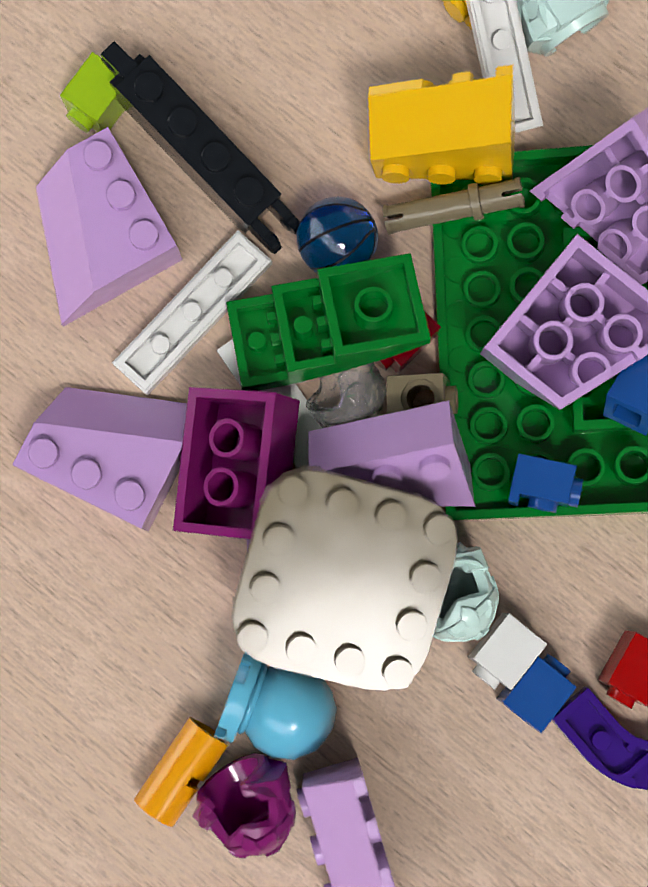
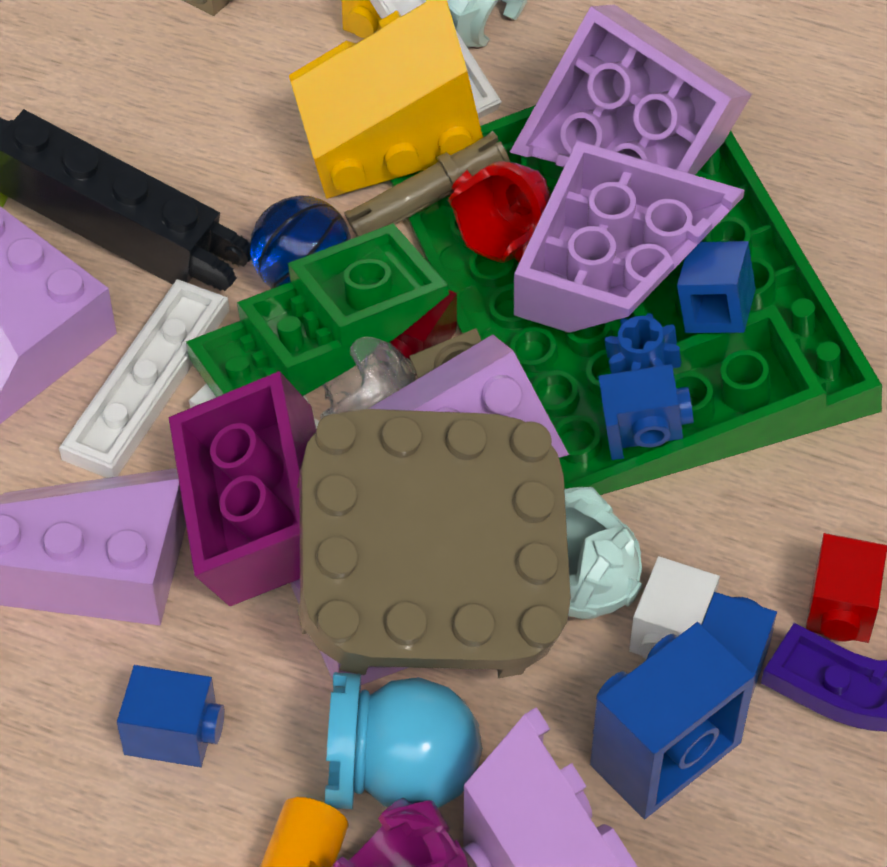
camera: 15 degrees left, 30 degrees down
none -> blue brick [117,665,225,768]
none -> red cap [448,161,551,263]
none -> blue brick [590,621,755,820]
none -> blue gear [605,313,682,374]

